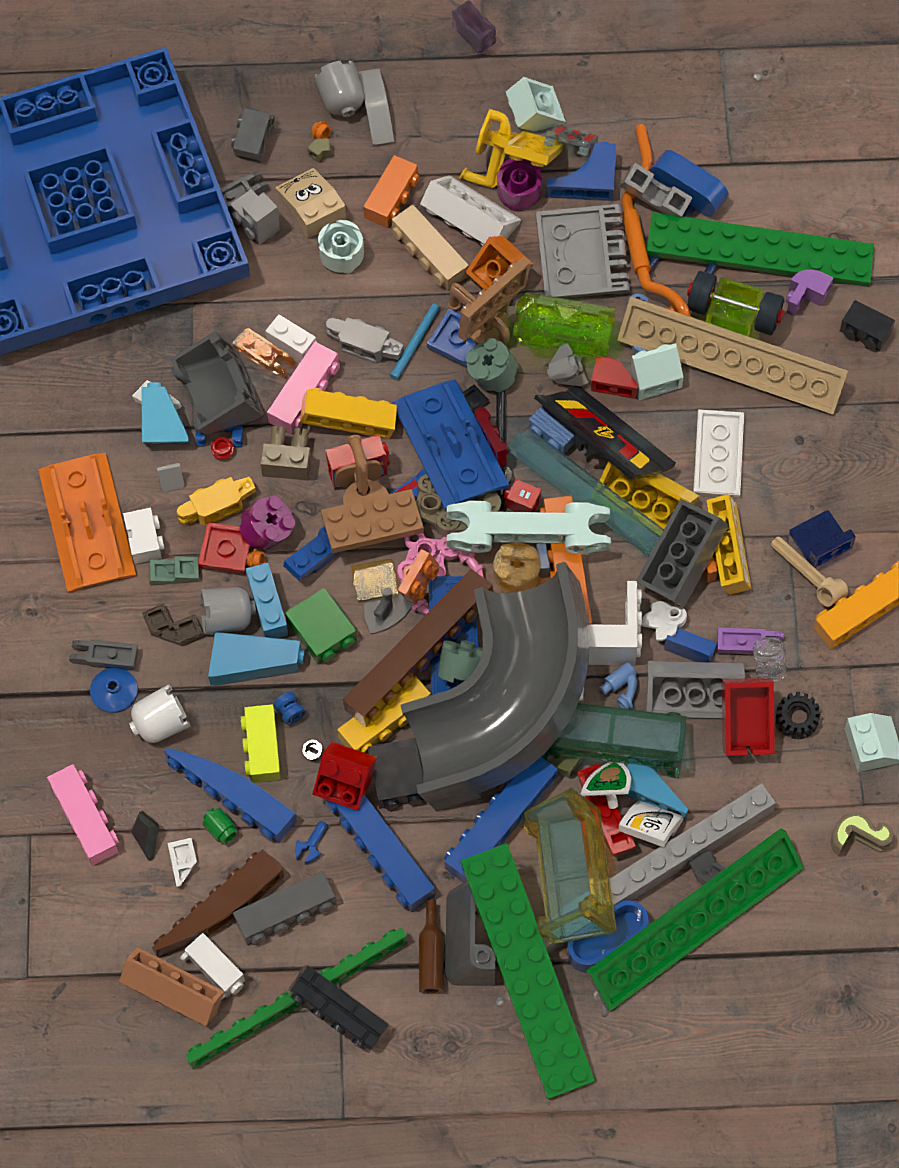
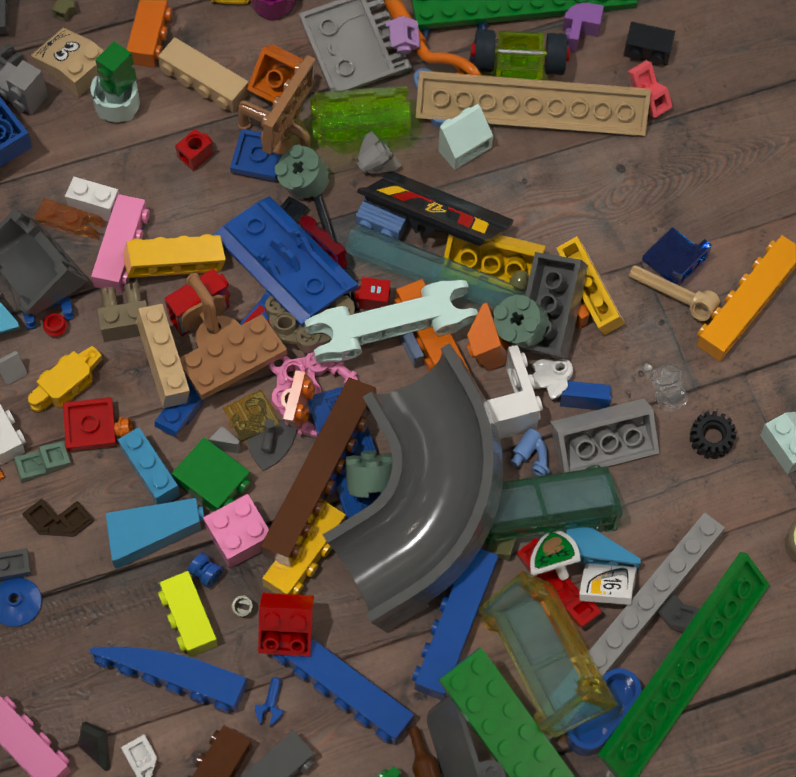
camera: 20 degrees left, 0 degrees up
white cylinder [129,684,191,743] -> none
light grey cylinder [200,586,256,635] -> none
green brick [202,808,238,845] -> none
magenta brick [240,496,295,550] -> none
light grey hinge [325,317,403,363] -> none
black brick [368,738,424,810] -> none
dark azure bar [390,303,440,380] -> none
white slope [420,175,522,246] -> none
clear yellow brick [493,543,541,593] -> none
red slope [591,357,638,399] -> none
white tile [693,409,744,499] -> none
medium lavender hinge [717,628,784,655] -> none
red piece [722,678,775,756] -> none
none -> green brick [95,41,137,97]
none -> tan brick [136,304,190,408]
none -> red brick [175,128,213,171]
none -> bright pink brick [203,494,269,569]
none -> light grey slope [209,427,241,454]
none -> lavender brick [386,16,420,55]
none -> orange slope [467,302,511,371]
none -> sand green brick [493,295,549,348]
none -> olive hinge [509,270,529,290]
none -> coral brick [628,60,673,118]

